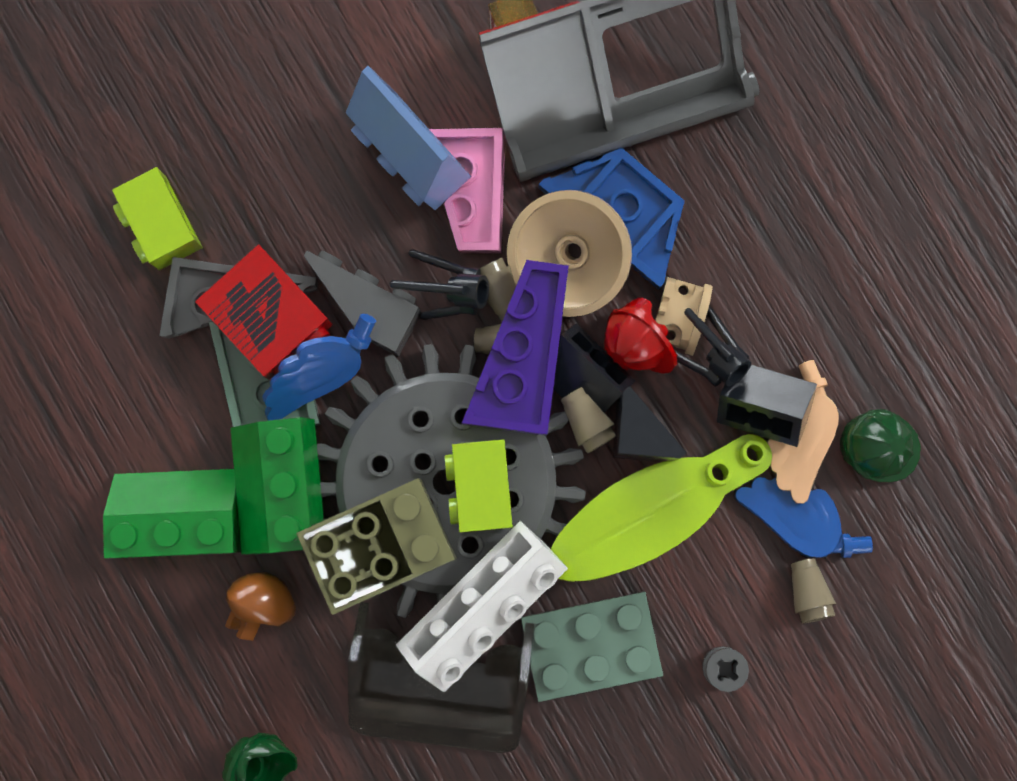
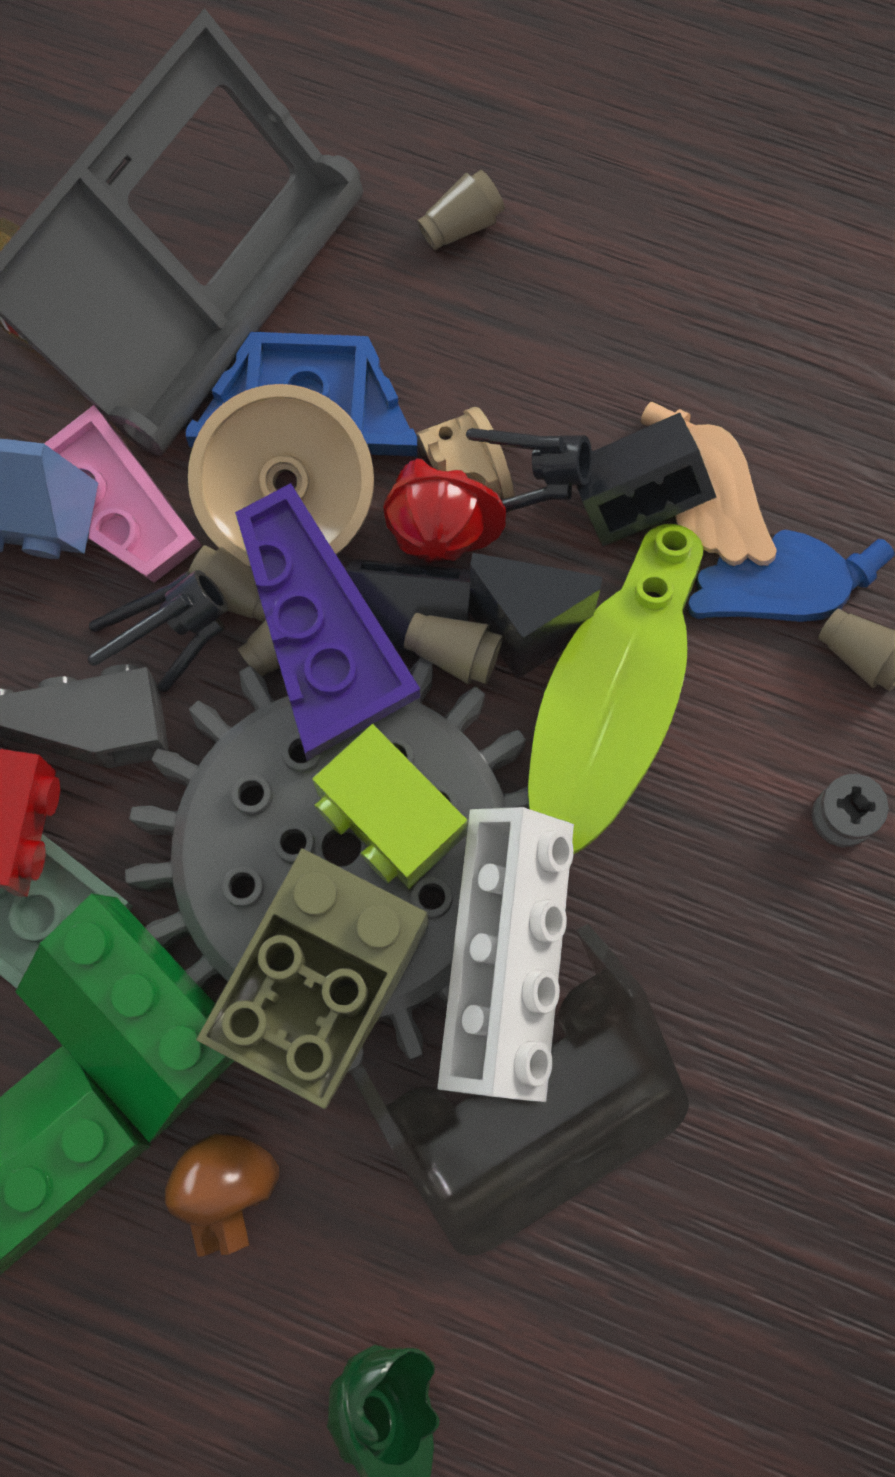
camera: 40 degrees left, 10 degrees down
blue animal [262,314,376,421] -> none
sand green plate [521,591,663,702] -> none
dark green piece [840,409,921,482] -> none
none -> dark tan cone [417,170,505,251]

